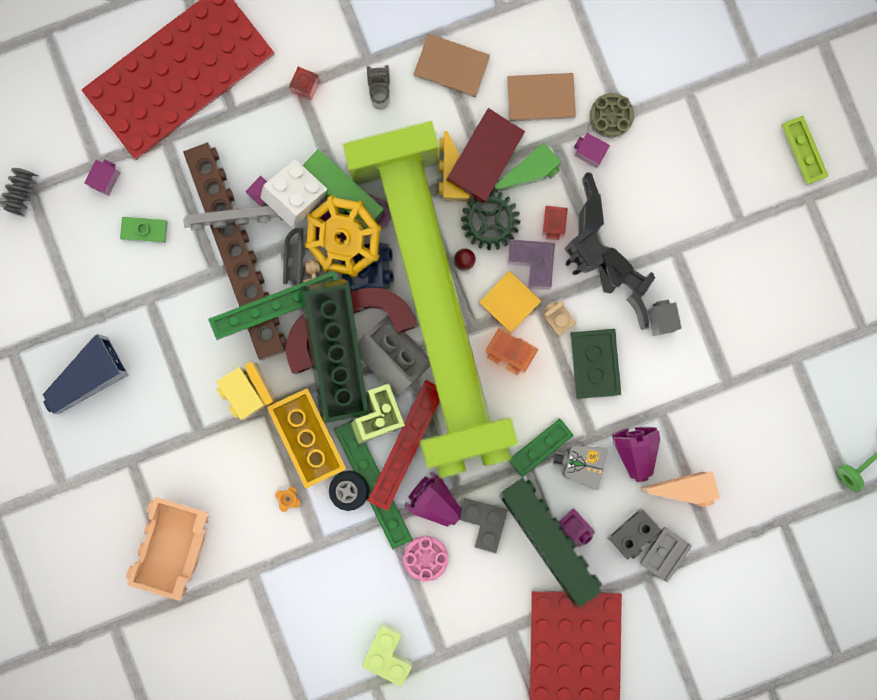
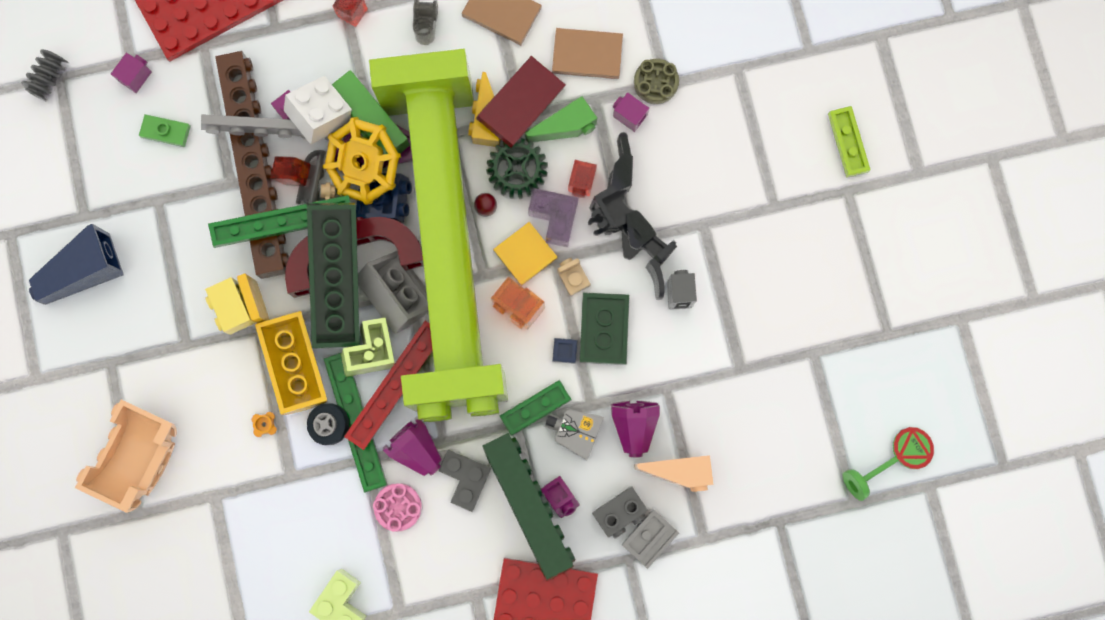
camera: 10 degrees right, 5 degrees down
none -> clear red brick [270,156,311,186]
none -> dark blue tile [552,338,578,364]

